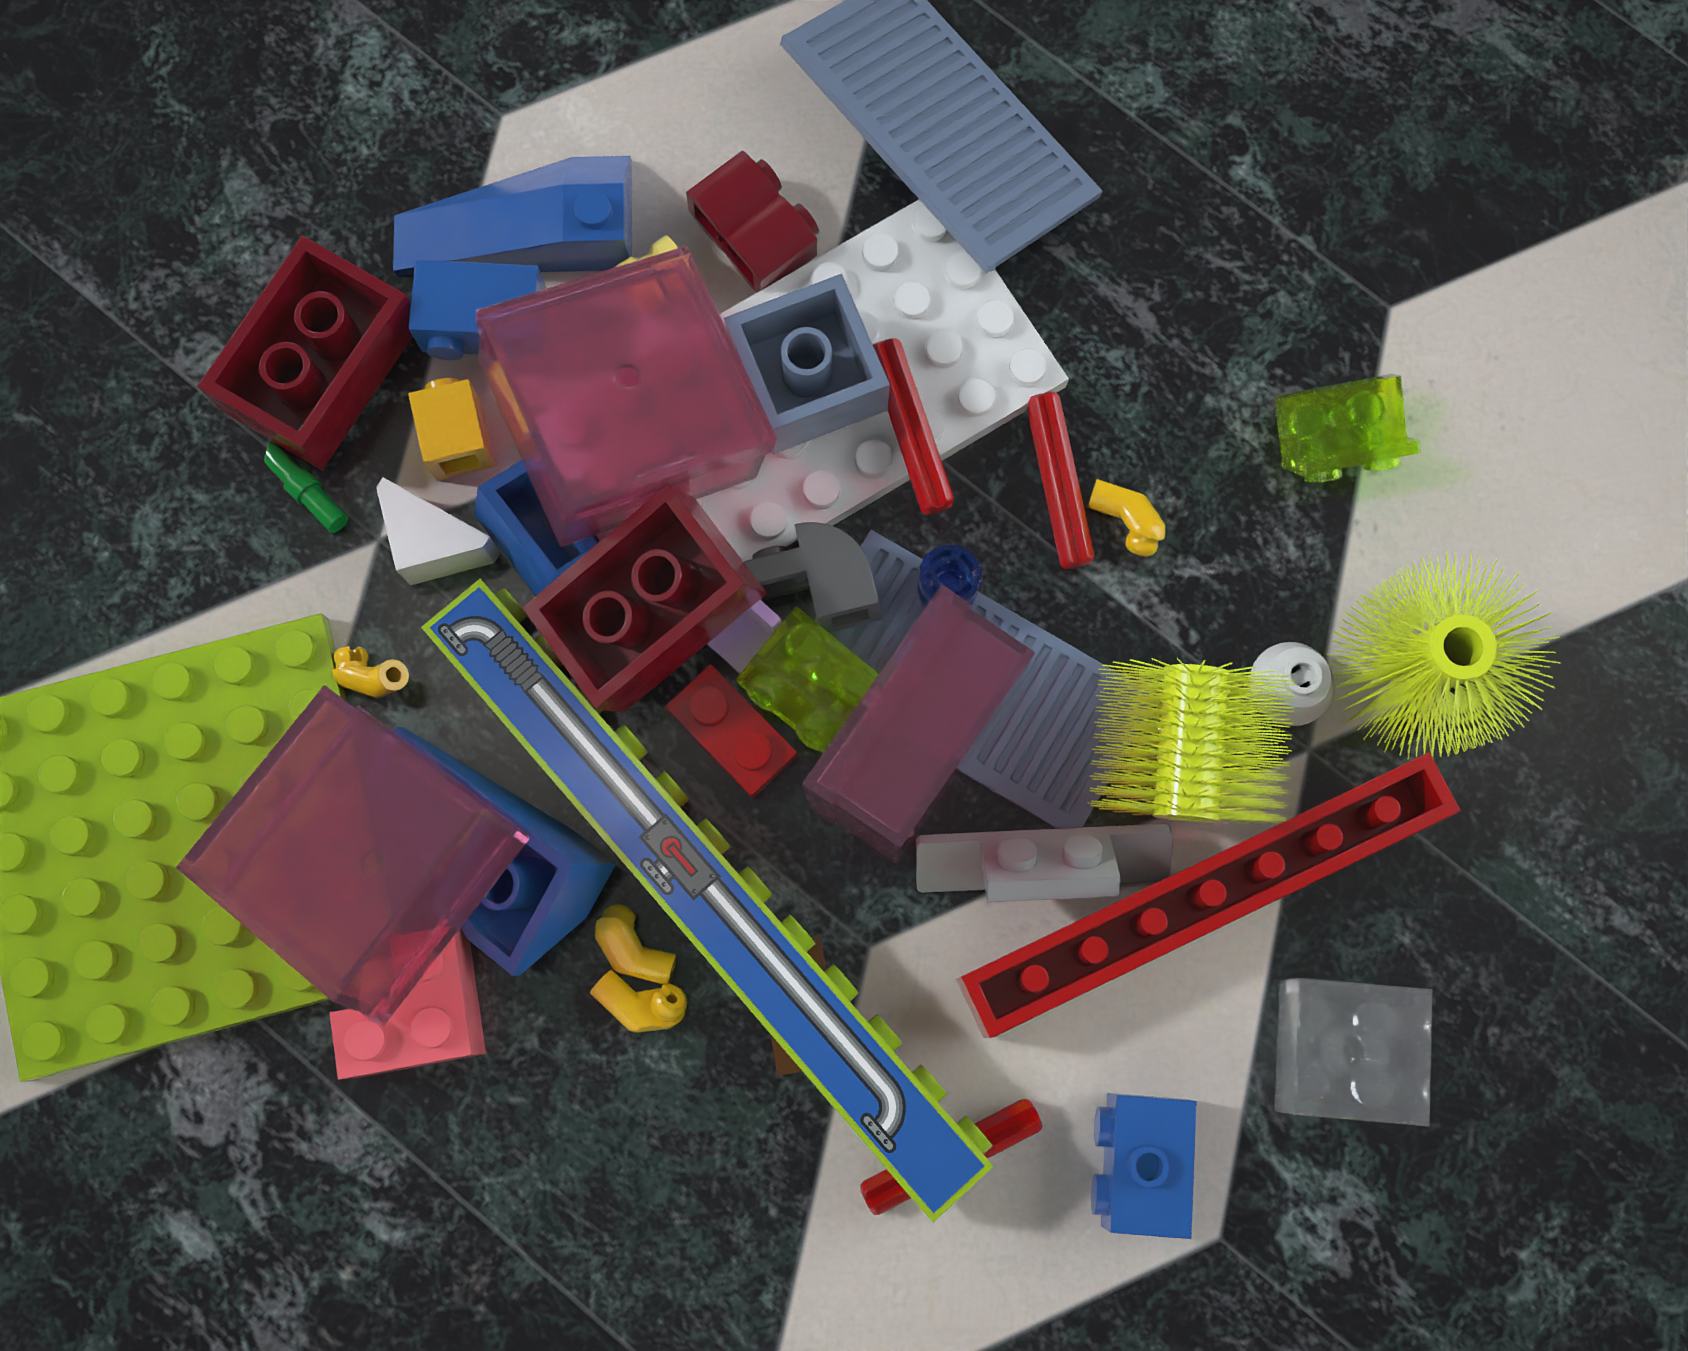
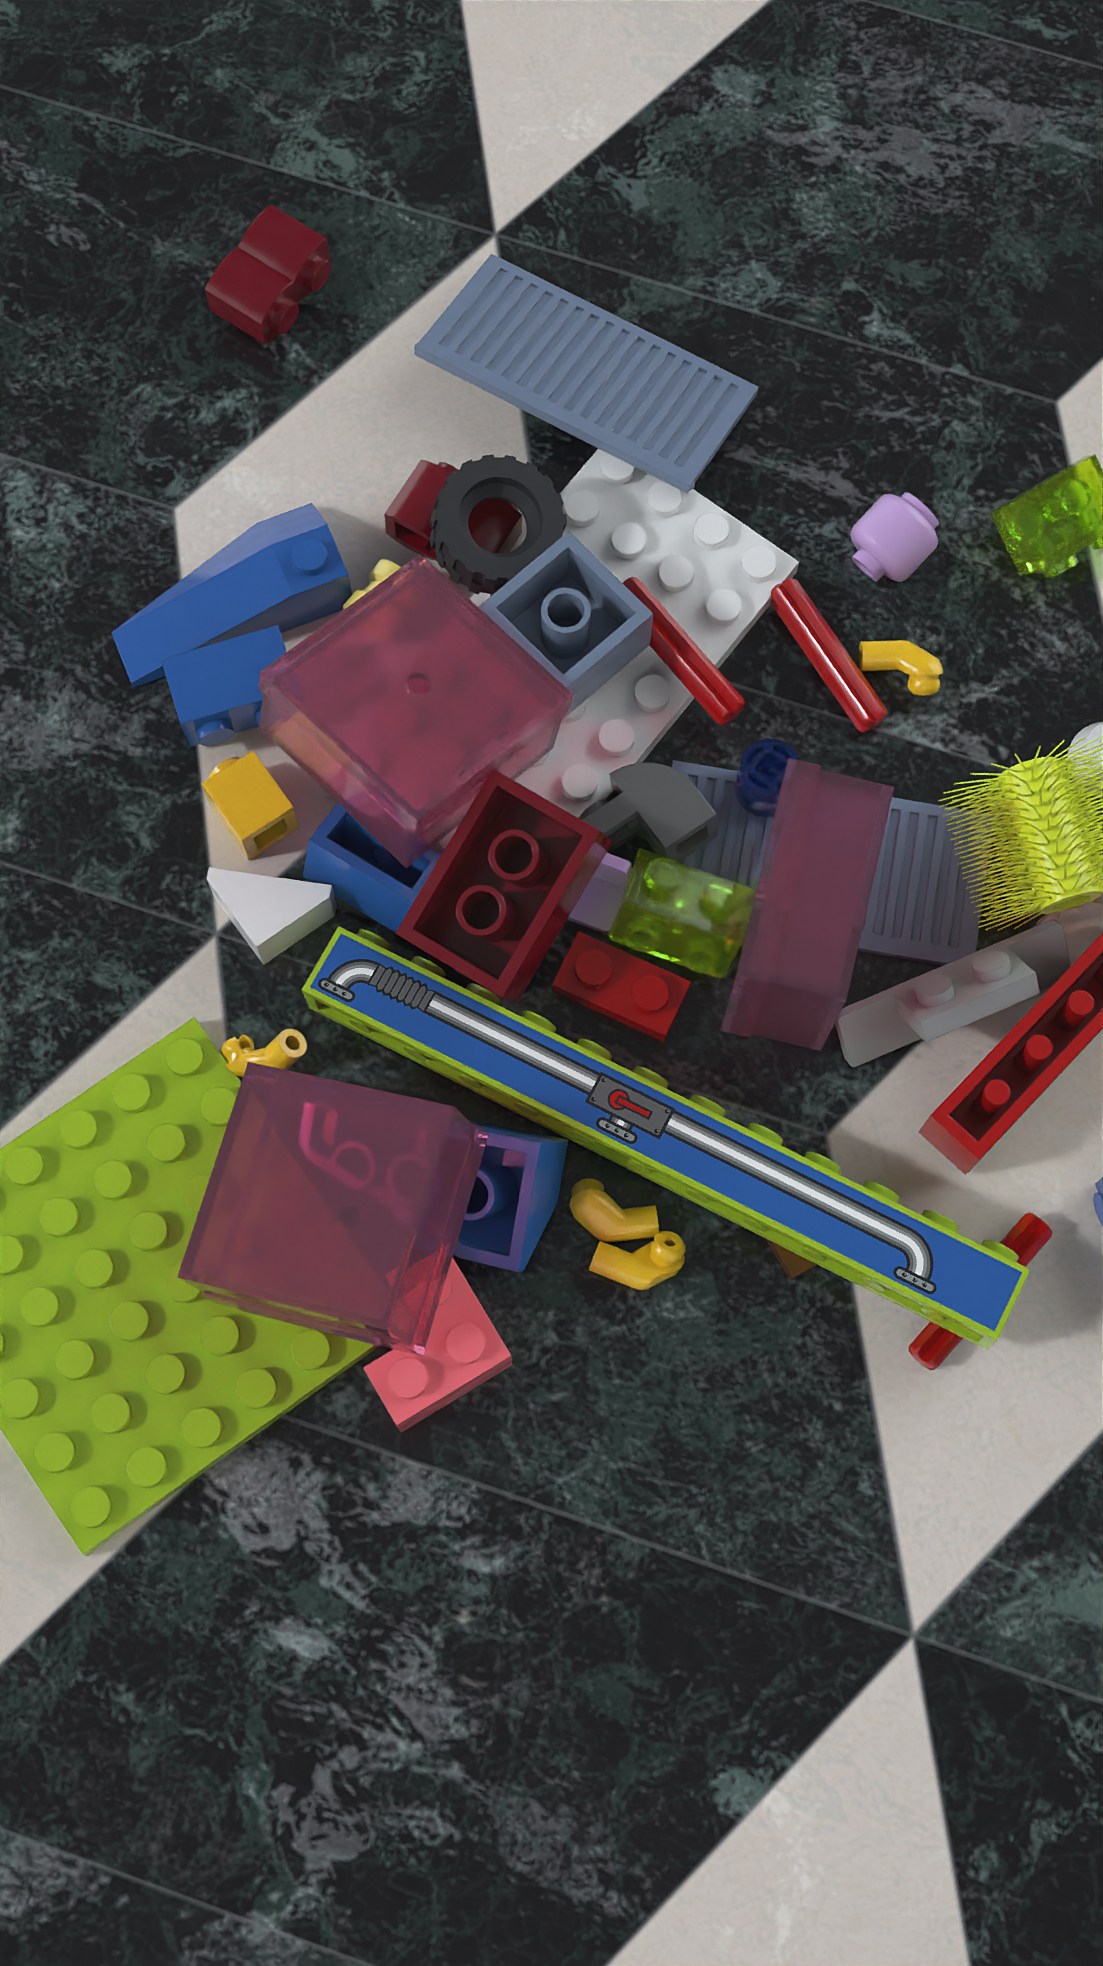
camera: 20 degrees left, 5 degrees down
dark red brick [197,235,413,470] -> none
green piece [264,441,348,533] -> none
none -> black tyre [429,454,567,597]
none -> lavender head [850,492,939,582]

